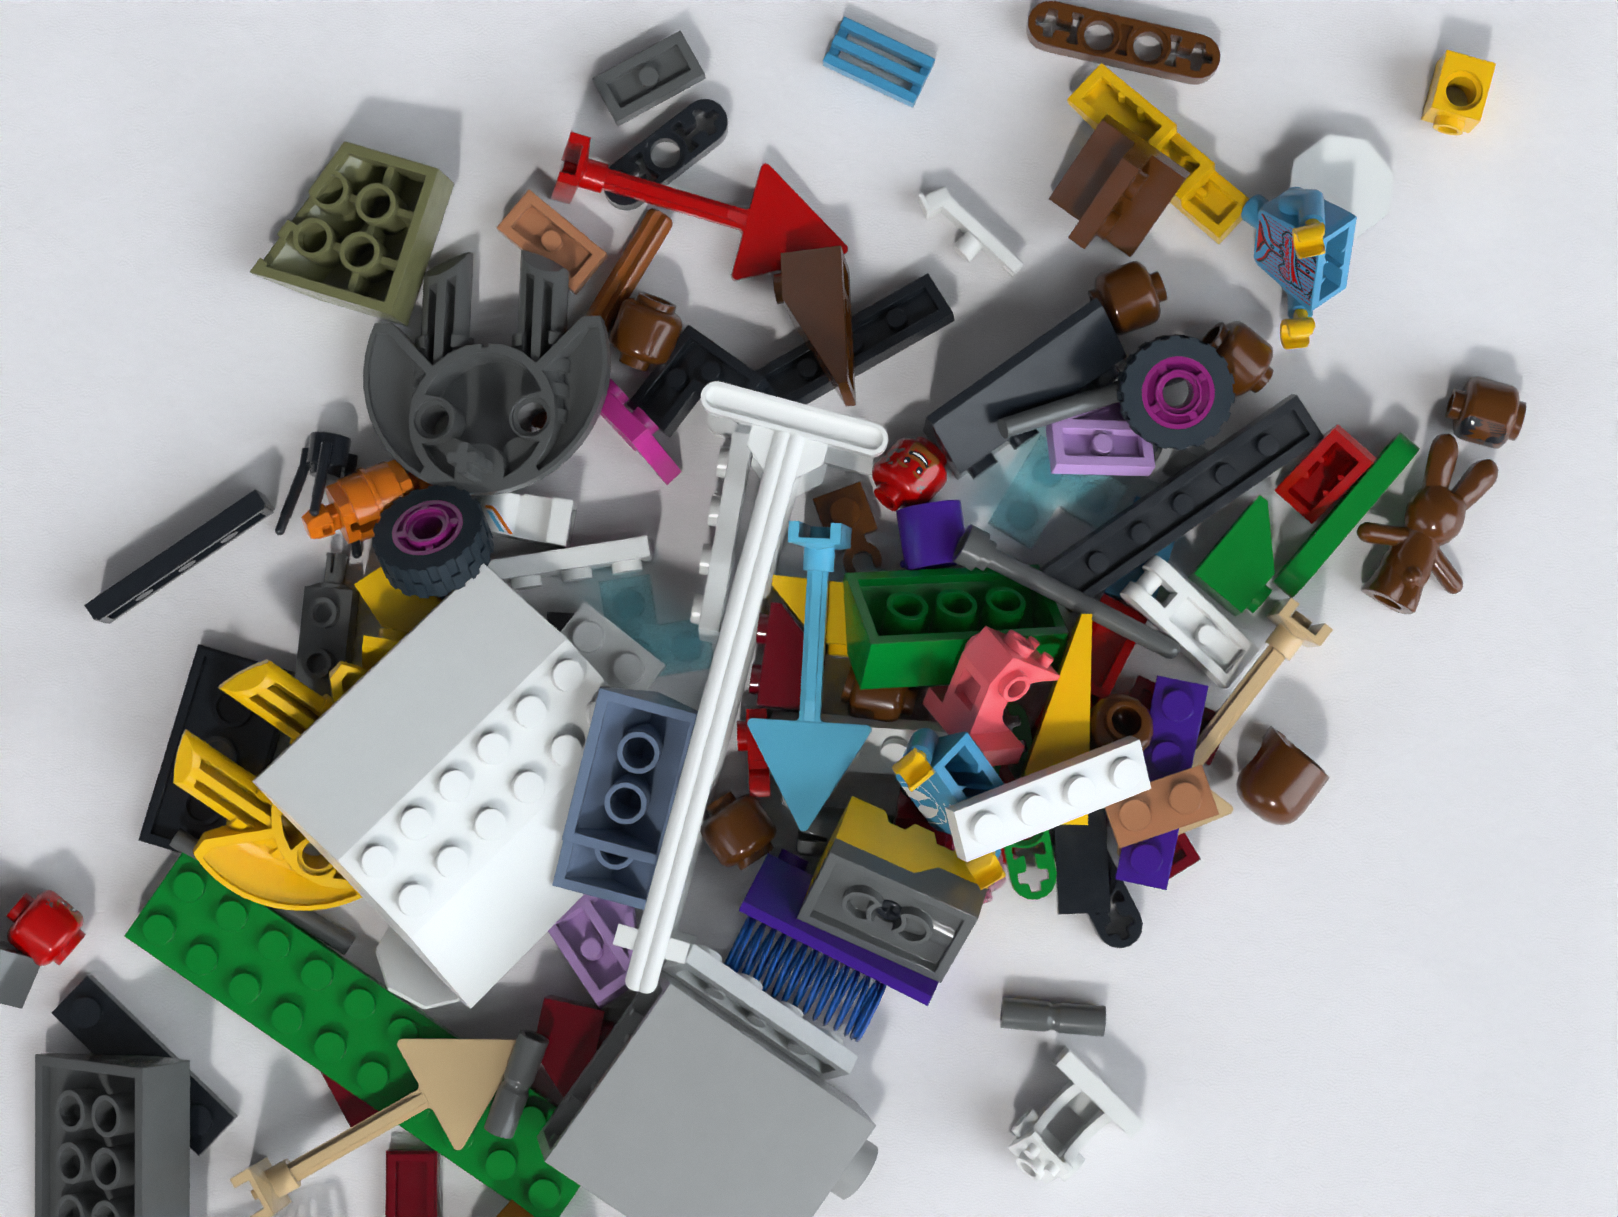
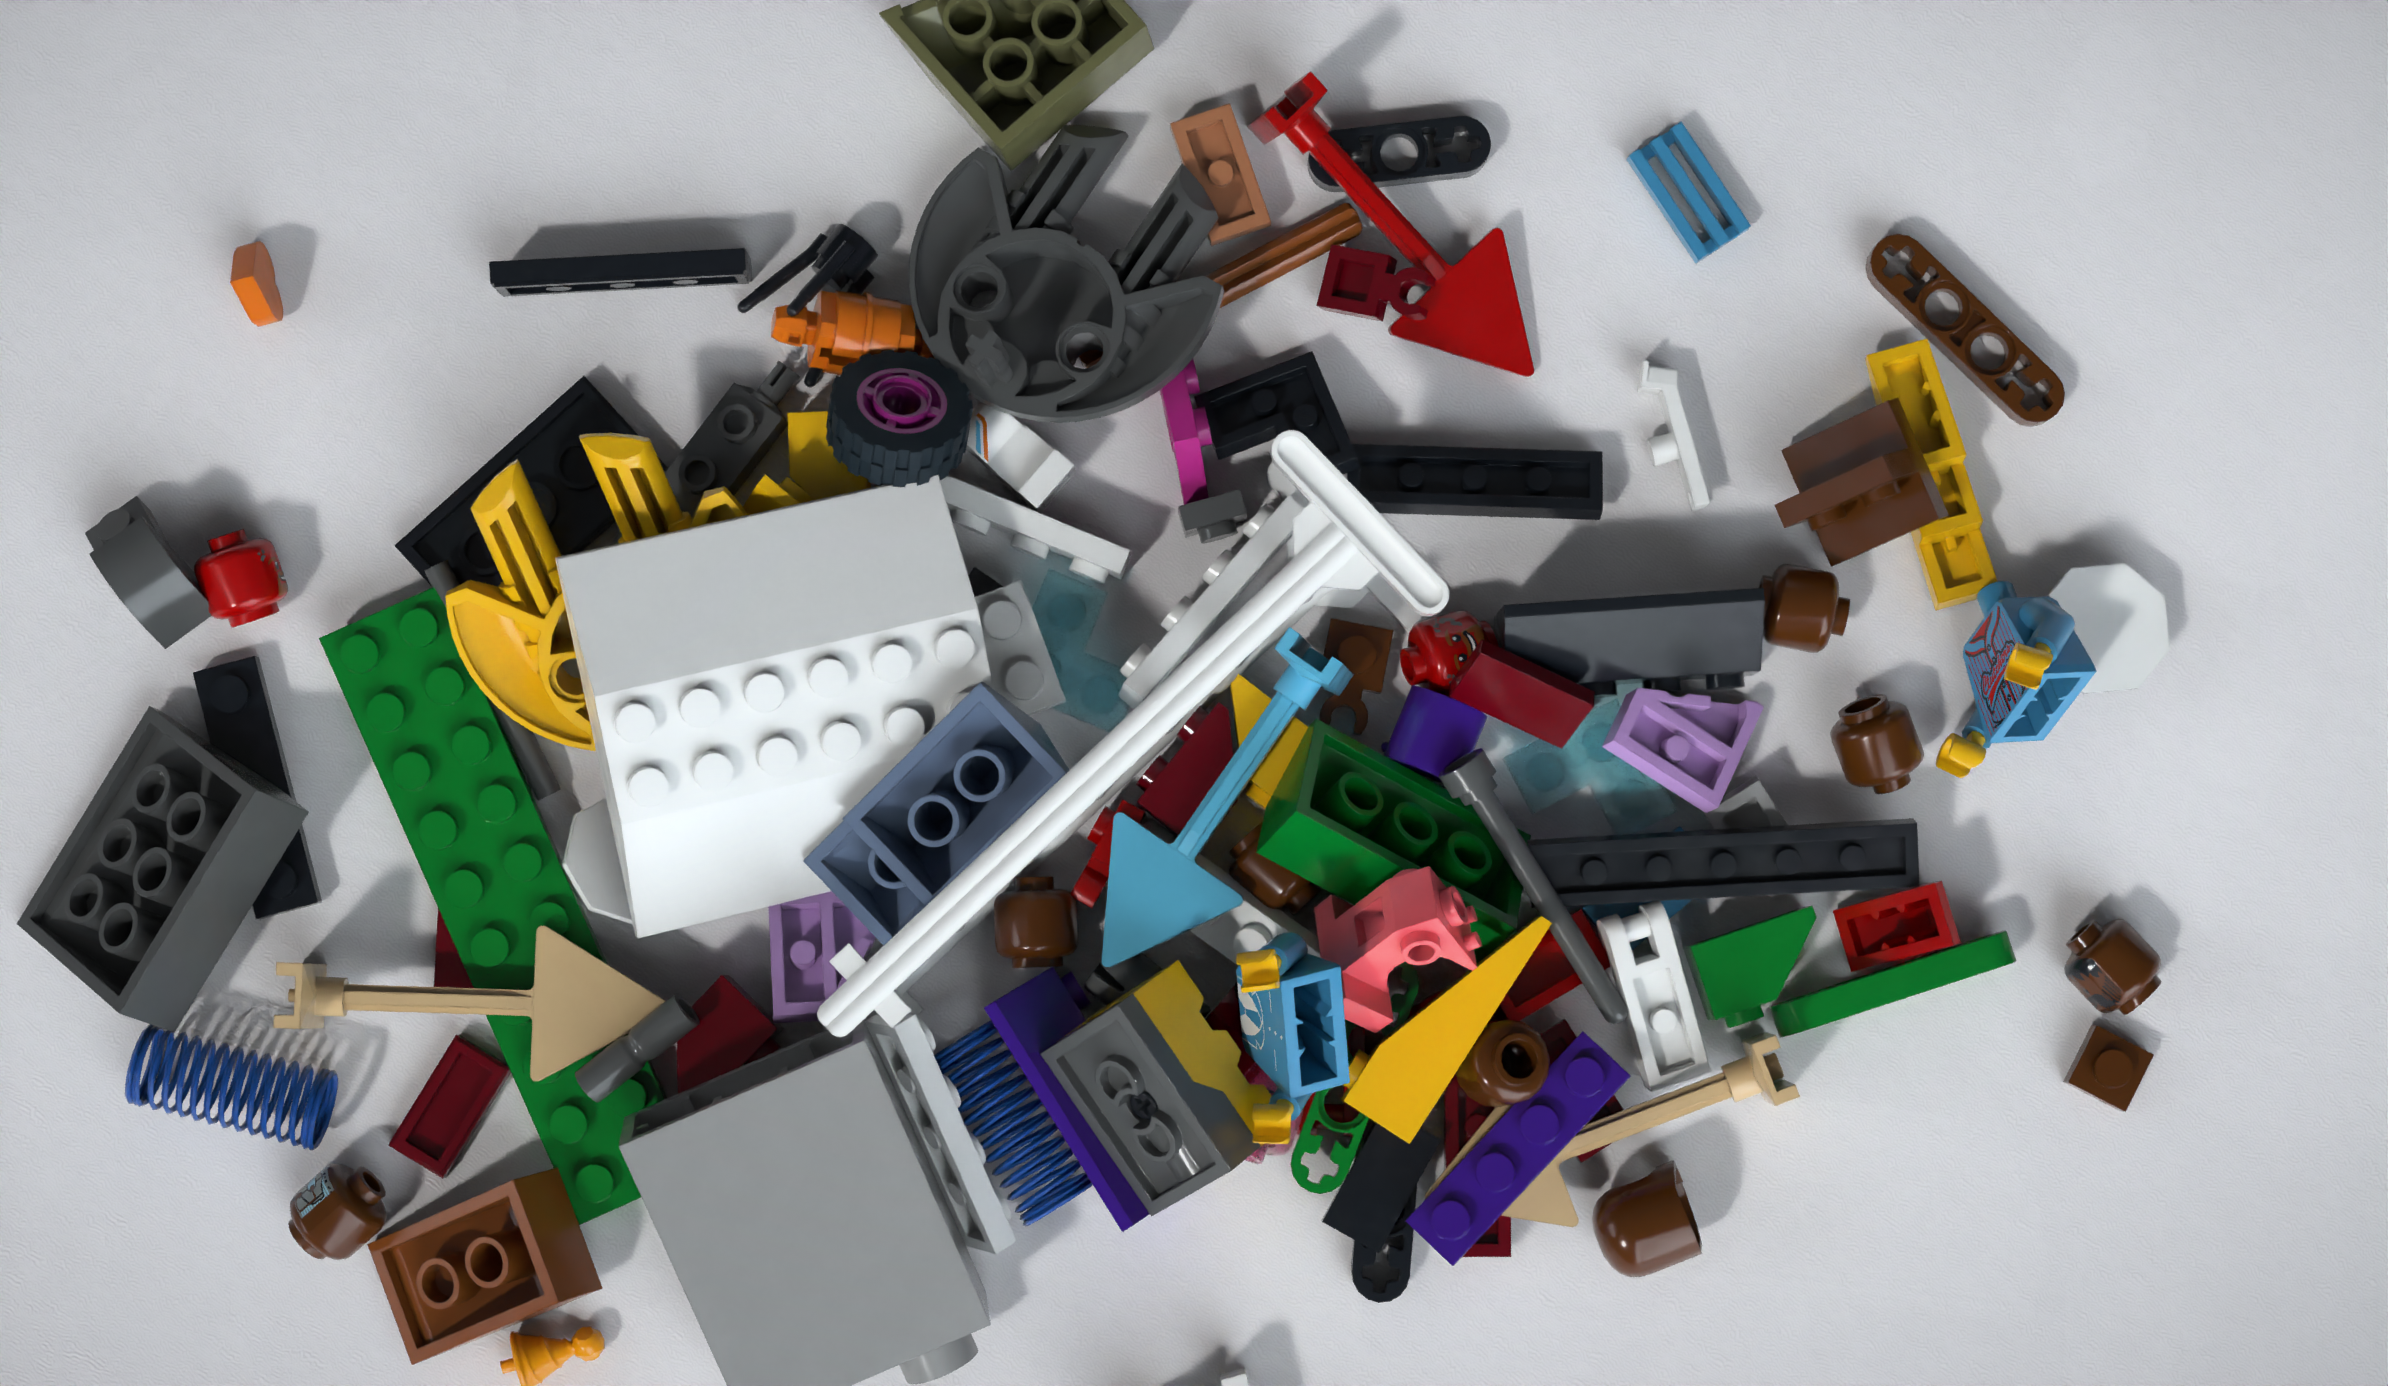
camera: 25 degrees right, 0 degrees up
dark grey plate [592,30,706,126] -> none
reddish brown head [609,292,683,371] -> none
reddish brown slope [773,246,856,407] -> none
white plate [945,736,1151,862] -> none
dark grey bar [998,377,1184,439] -> none
dark grey piece [1000,997,1106,1037] -> none
nougat plate [1105,764,1219,849] -> none
black wheel [1116,334,1236,450] -> none
reddish brown animal [1357,434,1498,614] -> none
yellow brick [1421,50,1496,136] -> none
none -> dark grey plate [1178,489,1247,544]
none -> dark red plate [1316,244,1436,322]
none -> dark red tile [1449,639,1595,749]
none -> reddish brown plate [2063,1025,2154,1112]

